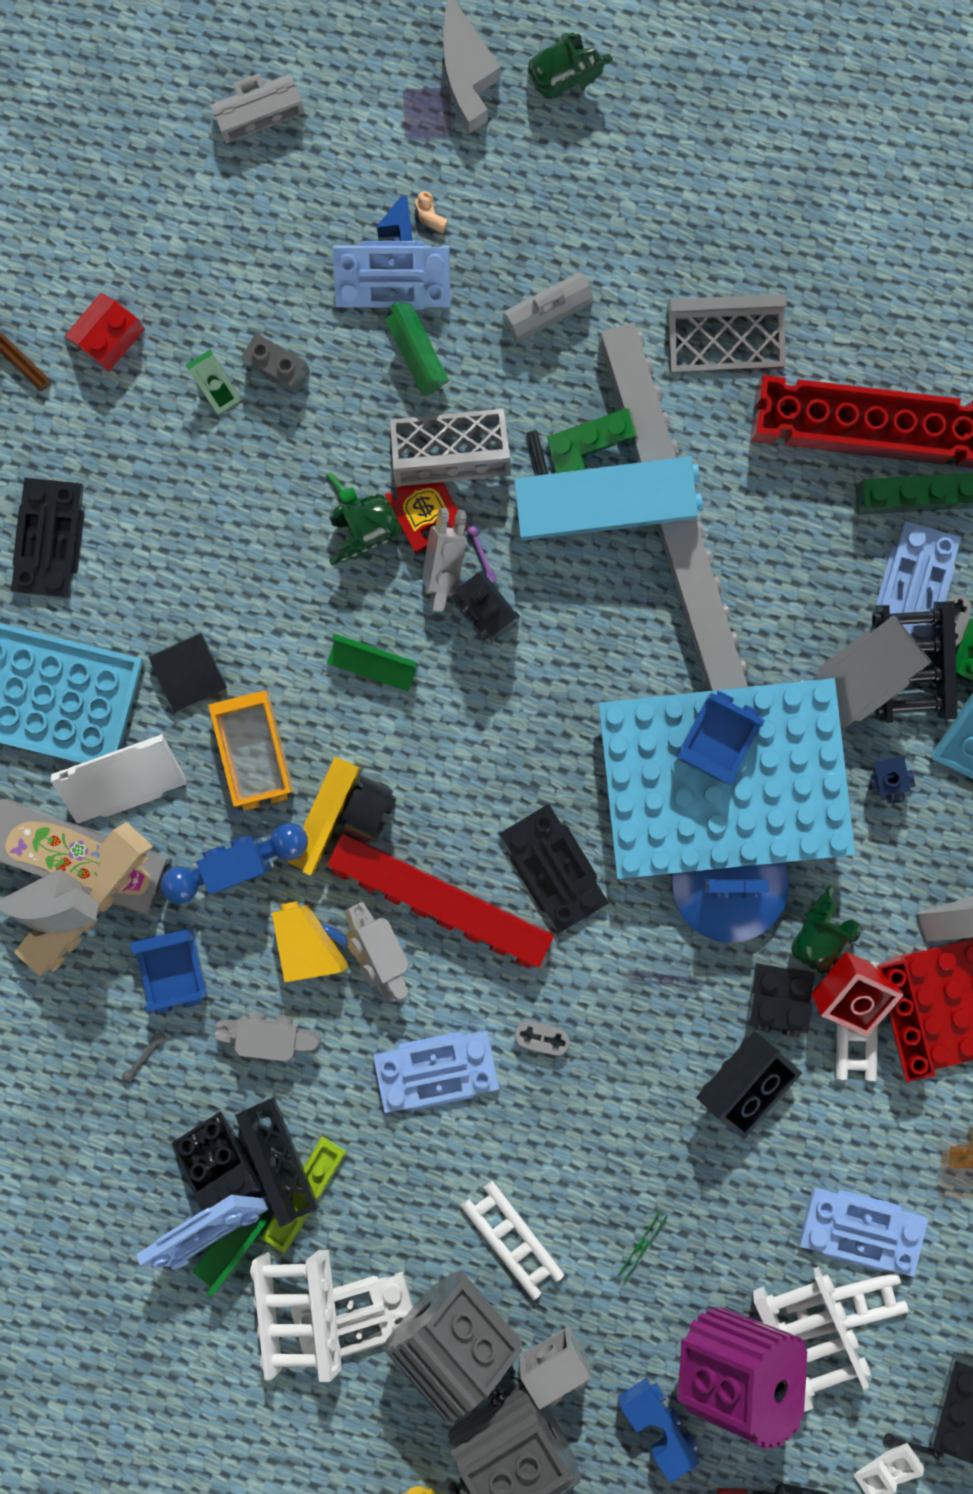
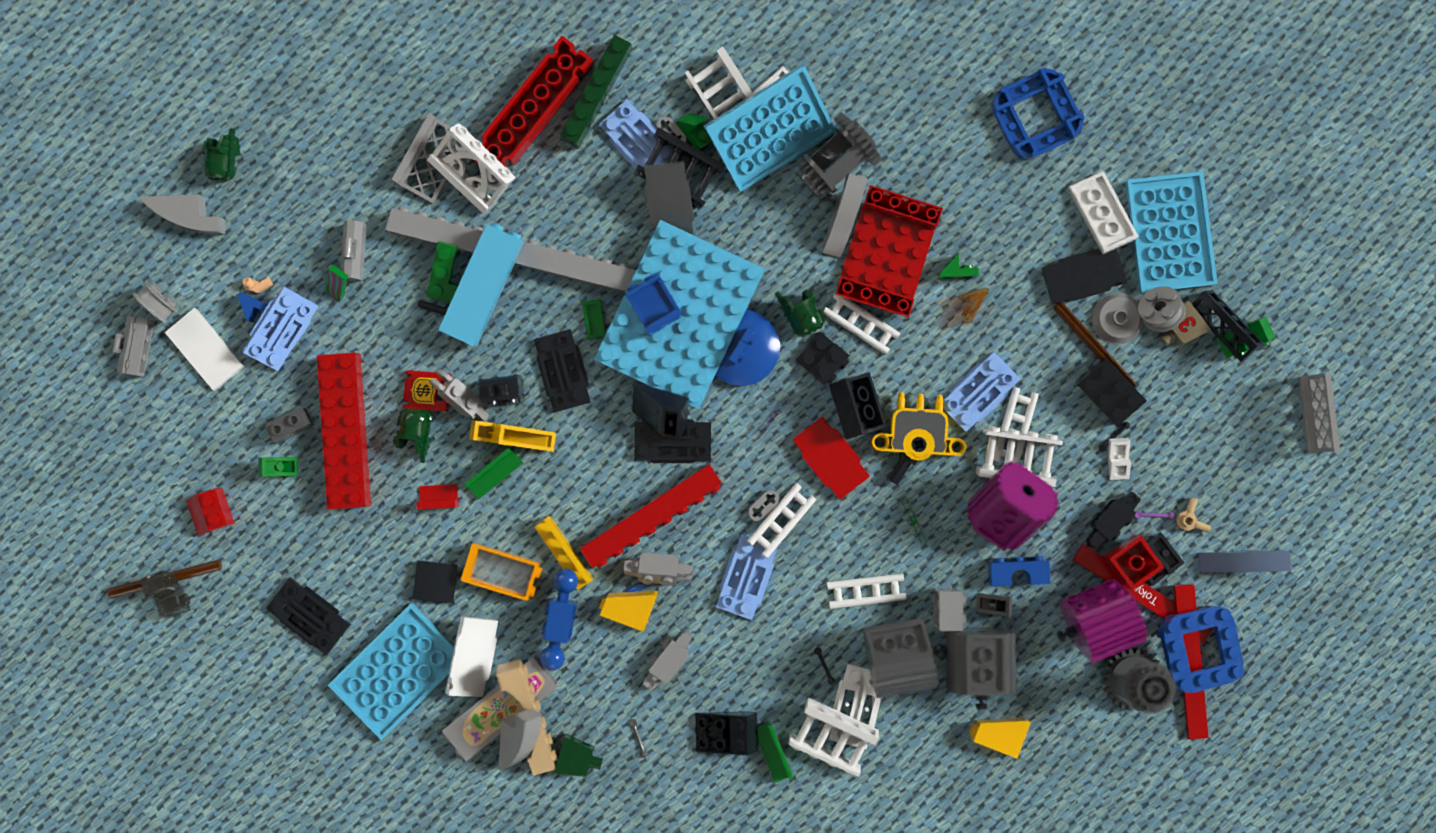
camera: 60 degrees left, 0 degrees up
blue panel [130,927,208,1015] -> none
light blue piece [136,1195,268,1269] -> none
black fence [235,1097,319,1227] -> none
lime tile [260,1136,347,1254] -> none
green hand [326,472,359,507] -> none
black brick [336,775,397,843] -> none
green panel [385,302,449,396] -> none
light grey fence [390,409,511,487] -> none
piece [403,86,452,140] -> none
medium lavender hinge [467,526,496,583] -> none
red slope [811,951,904,1037] -> none
dark blue brick [870,757,915,804] -> none
none -> light grey wheel [132,281,179,323]
none -> white tile [165,308,245,391]
none -> red brick [317,352,371,510]
none -> green tile [324,265,348,302]
none -> red panel [416,484,459,510]
none -> white fence [427,123,515,214]
none -> yellow slope [469,420,556,452]
none -> black piece [534,329,591,413]
none -> dark green torso [555,734,603,776]
none -> green tile [582,299,606,340]
none -> black slope [632,382,689,441]
none -> white bar [747,483,816,558]
none -> red piece [792,416,870,500]
none -> black hinge [814,647,835,685]
none -> piece [870,392,966,485]
none -> dark grey slope [976,593,1012,617]

